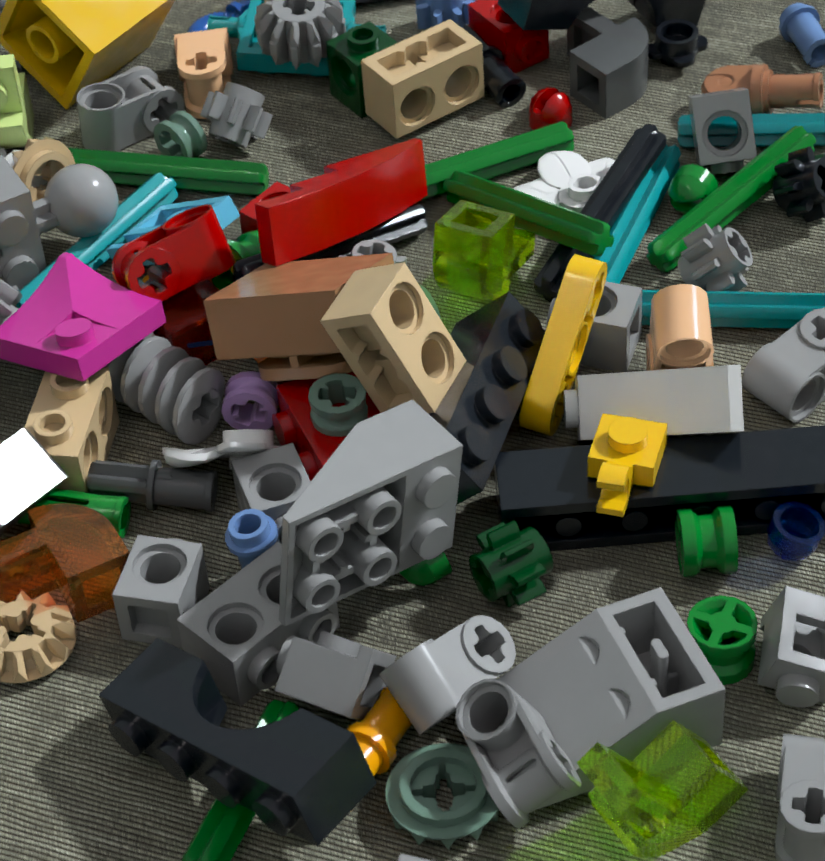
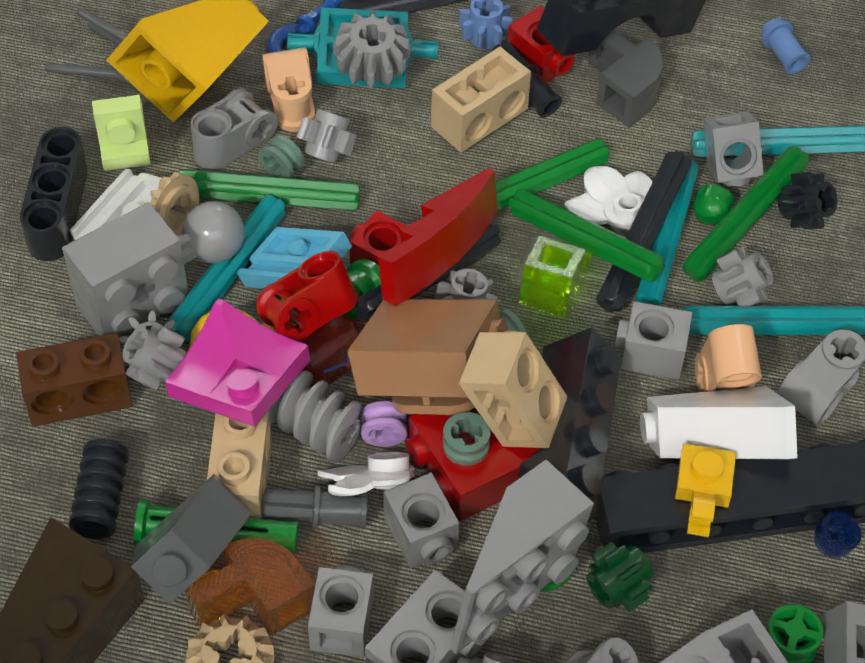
camera: 10 degrees left, 10 degrees up
medium blue pin [225,509,278,569] -> none
dark green brick [326,21,398,119] -> none
yellow beam [519,254,607,436] -> none
red hinge [529,87,573,130] -> none
black plate [648,19,708,67] -> none
green wheel [675,506,738,577] -> none
nougat arm [701,64,824,114] -> none

